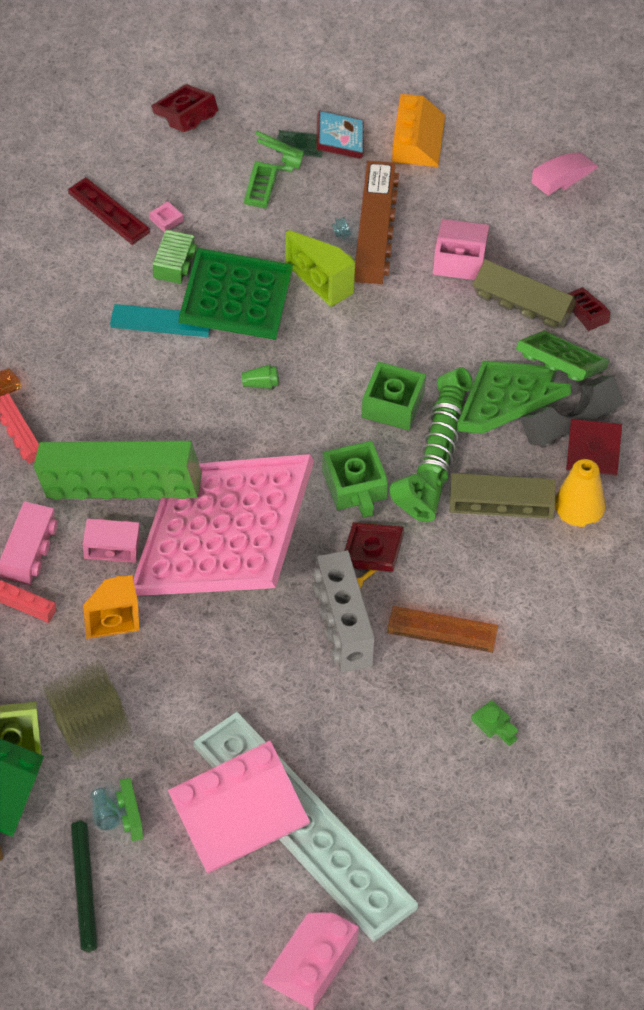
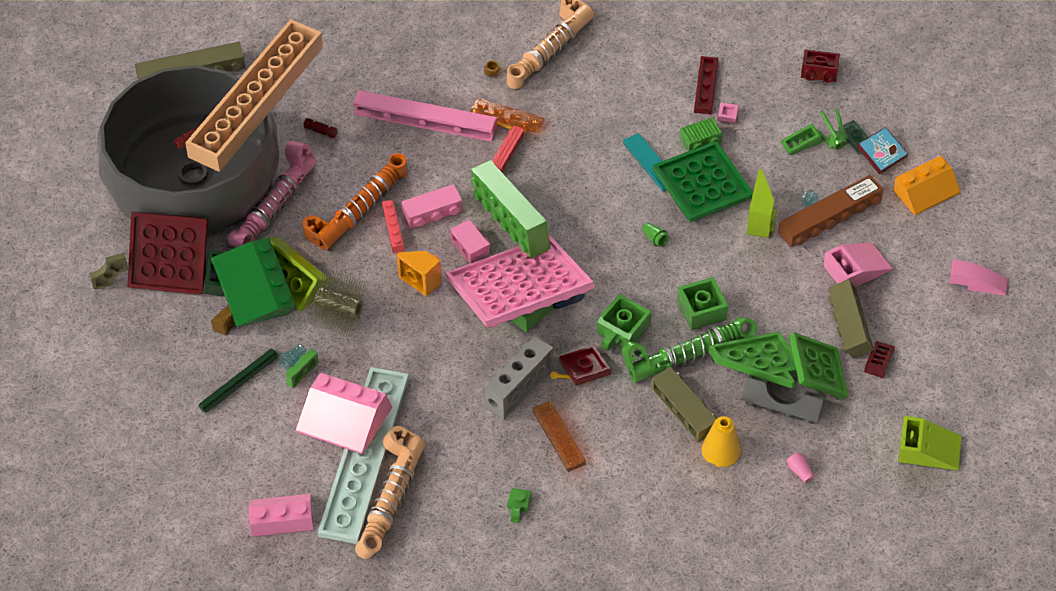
camera: 55 degrees right, 0 degrees up
dark red plate [566,419,622,476] -> none
none -> light nougat piece [355,426,426,559]

